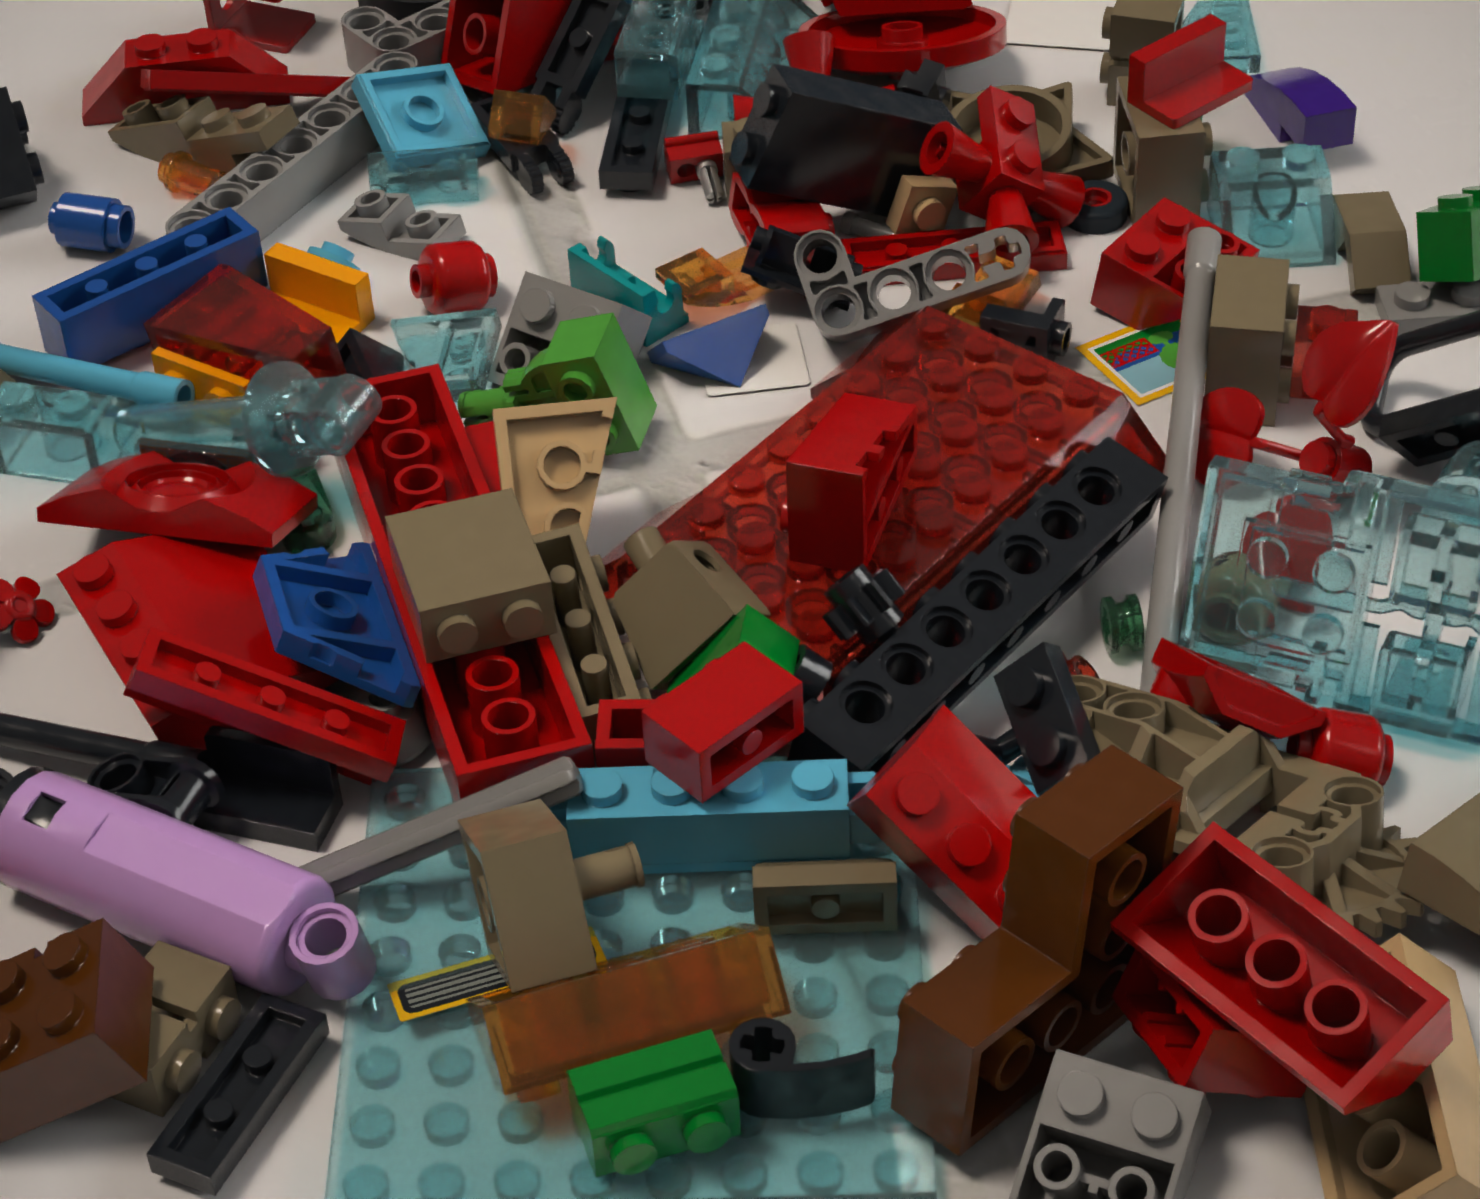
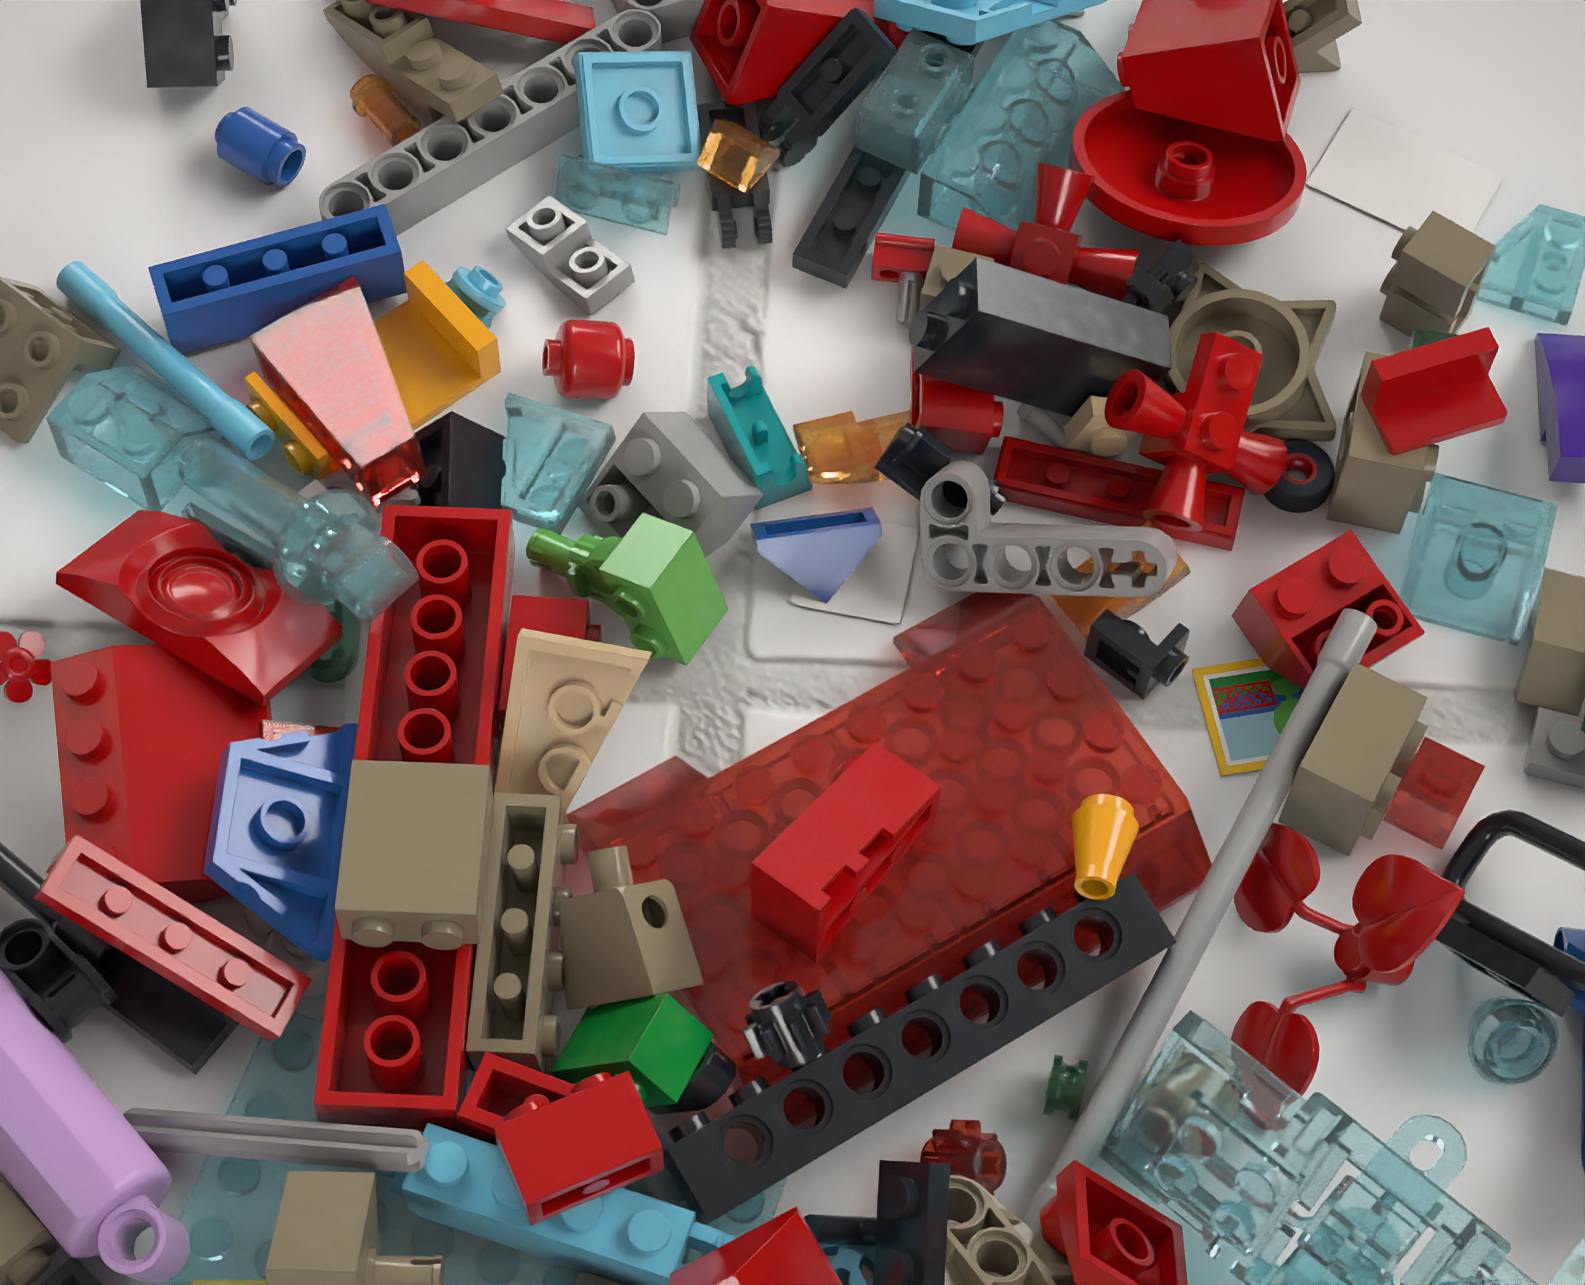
camera: 15 degrees right, 20 degrees up
none -> light orange cone [1071,794,1139,900]

